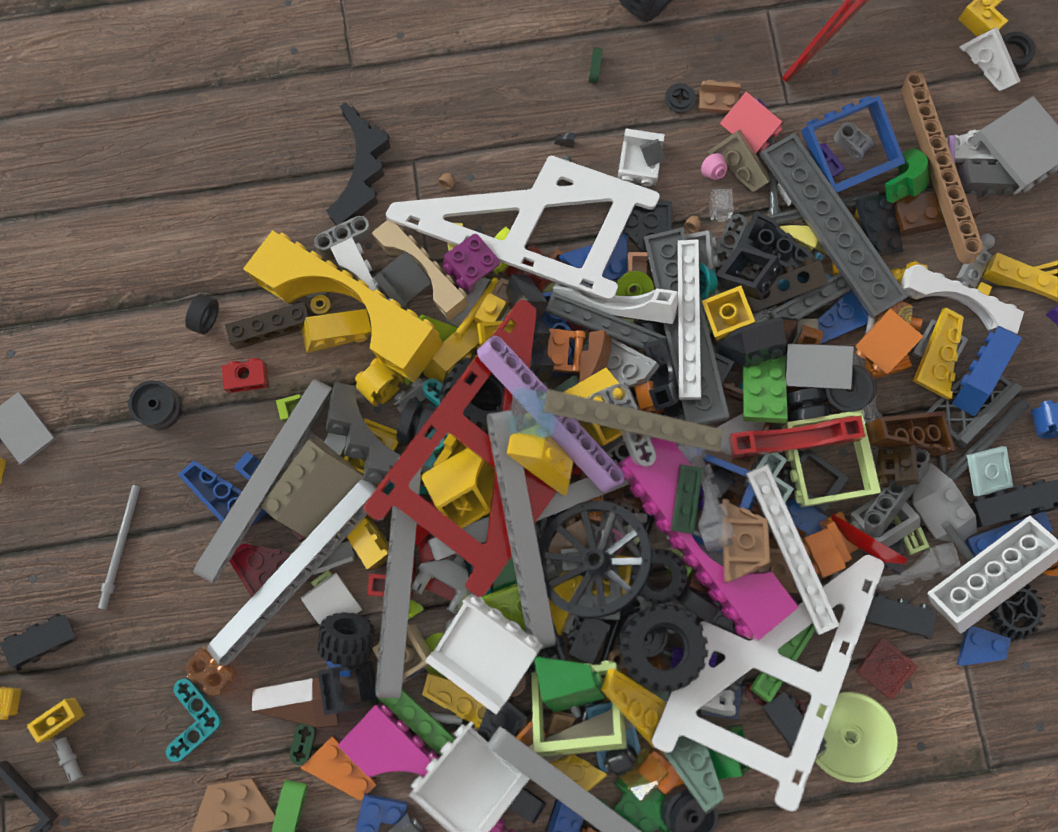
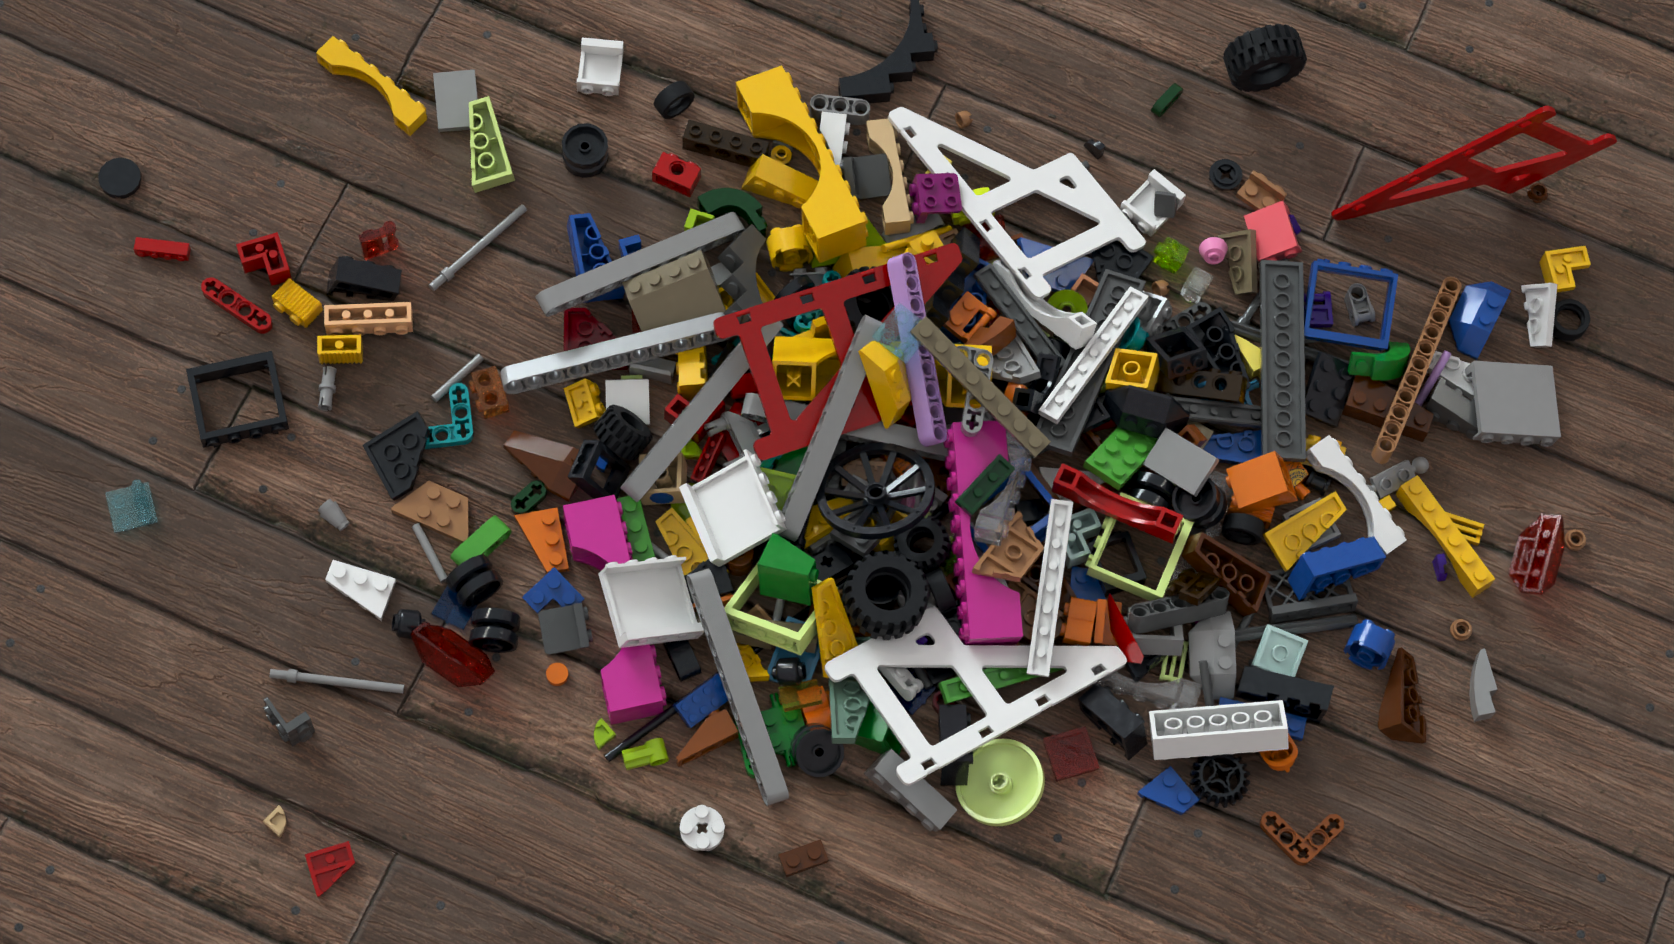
camera: 25 degrees right, 10 degrees down
none -> light nougat brick [324,302,413,336]
none -> clear red plate [358,221,399,260]
none -> black plate [362,411,430,501]
none -> light grey bar [431,354,484,402]
none -> yellowish green wedge [469,96,515,193]
none -> yellow bracket [563,378,606,429]
none -> white panel [577,38,624,96]
none -> red piece [690,432,727,483]
none -> dark green arch [697,188,768,237]
none -> light grey wedge [864,749,957,832]
none -> clear neon green brick [1153,237,1189,274]
none -> black tyre [1221,513,1265,545]
none -> black bush [1305,469,1332,496]
none -> blue wedge [1448,281,1511,360]

